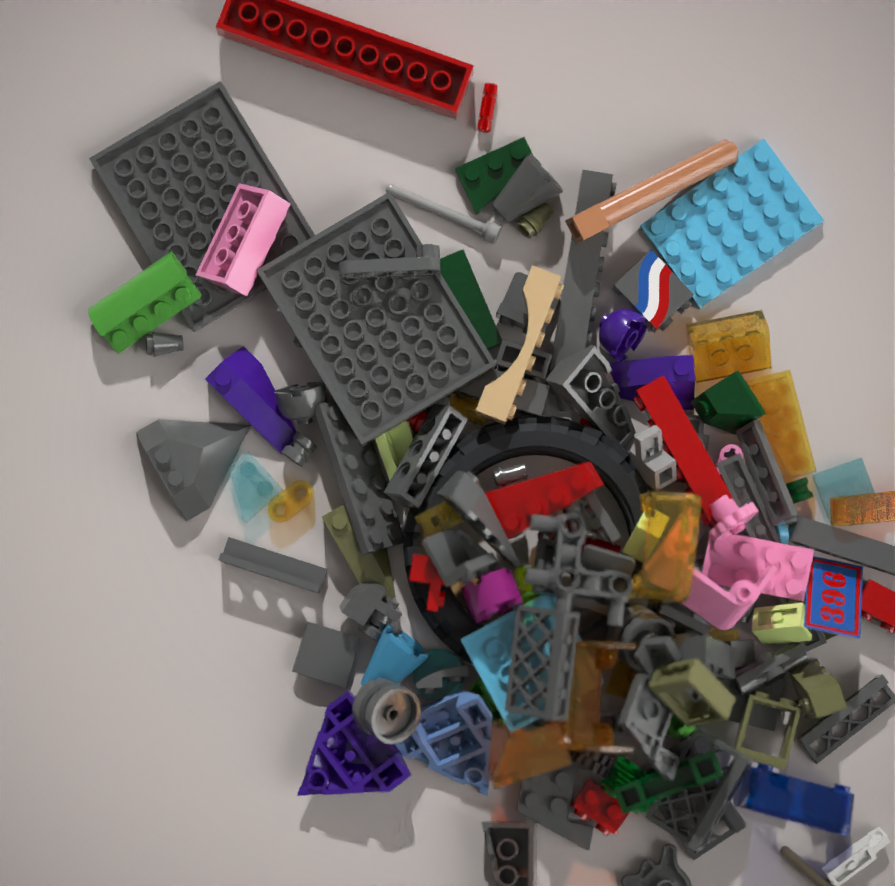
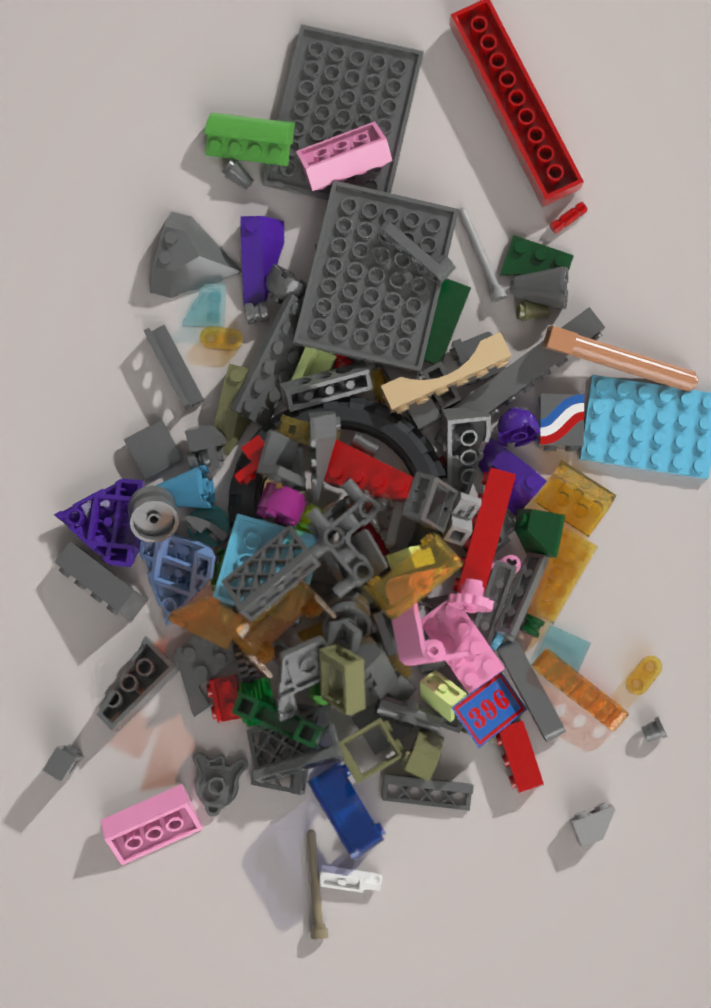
camera: 45 degrees right, 0 degrees up
none -> dark grey wedge [54,541,149,620]
none -> dark grey window [402,472,458,533]

